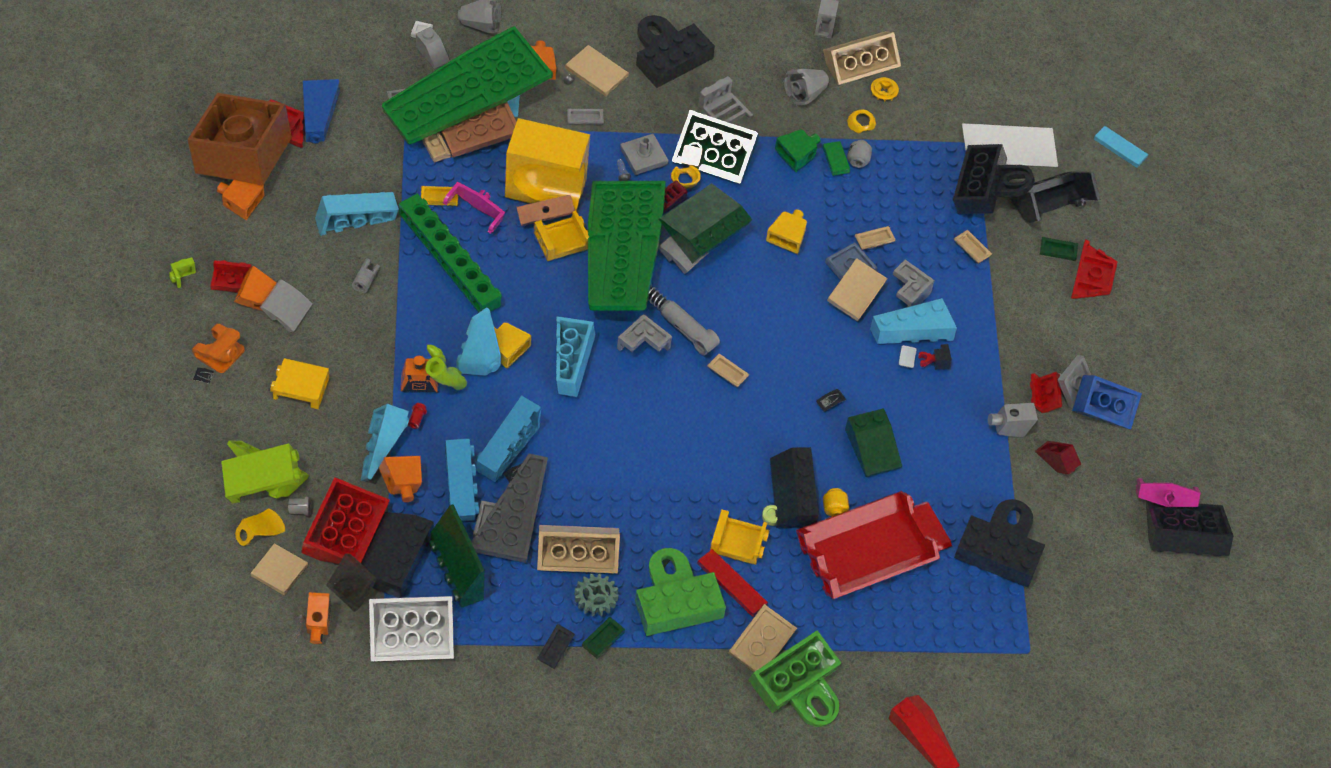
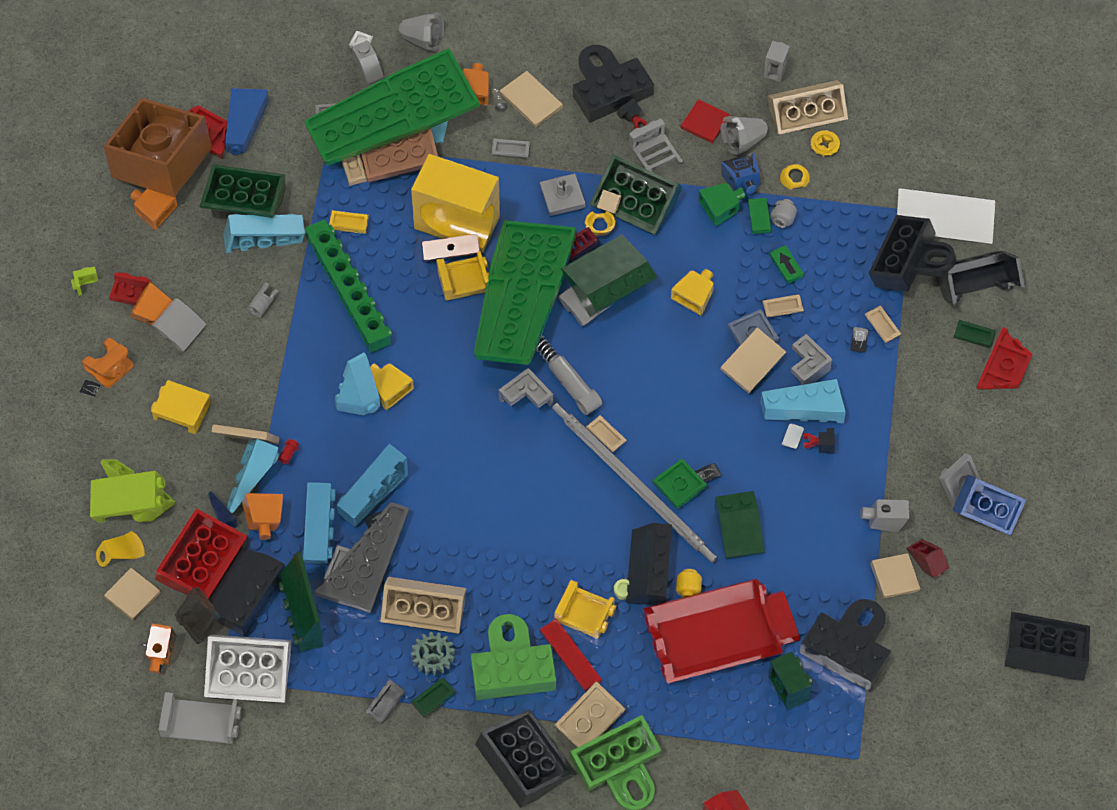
camera: 15 degrees right, 5 degrees up
light grey bush [288,496,312,516] -> none
orange torso [401,355,438,392] -> none
lime piece [425,345,467,390] -> none
dark pink piece [443,182,505,234] -> none
medium azure wedge [556,317,595,397] -> none
clear piece [617,159,631,181] -> none
red bracket [1030,372,1062,413] -> none
medium azure tile [1094,126,1148,168] -> none
dark pink piece [1136,478,1201,507] -> none
none -> light grey panel [158,692,242,744]
none -> dark green slope [200,164,286,218]
none -> clear blue slope [208,491,238,528]
none -> tan tile [212,424,280,444]
none -> black slope [475,709,575,808]
none -> light grey axle [552,403,717,563]
none -> black piece [617,98,647,129]
none -> green tile [652,458,707,510]
none -> red tile [681,99,730,144]
none -> blue torso [721,153,760,194]
none -> dark green brick [768,651,812,710]
none -> green tile [769,245,804,284]
none -> black sticker [850,327,869,353]
none -> tan tile [870,553,921,599]

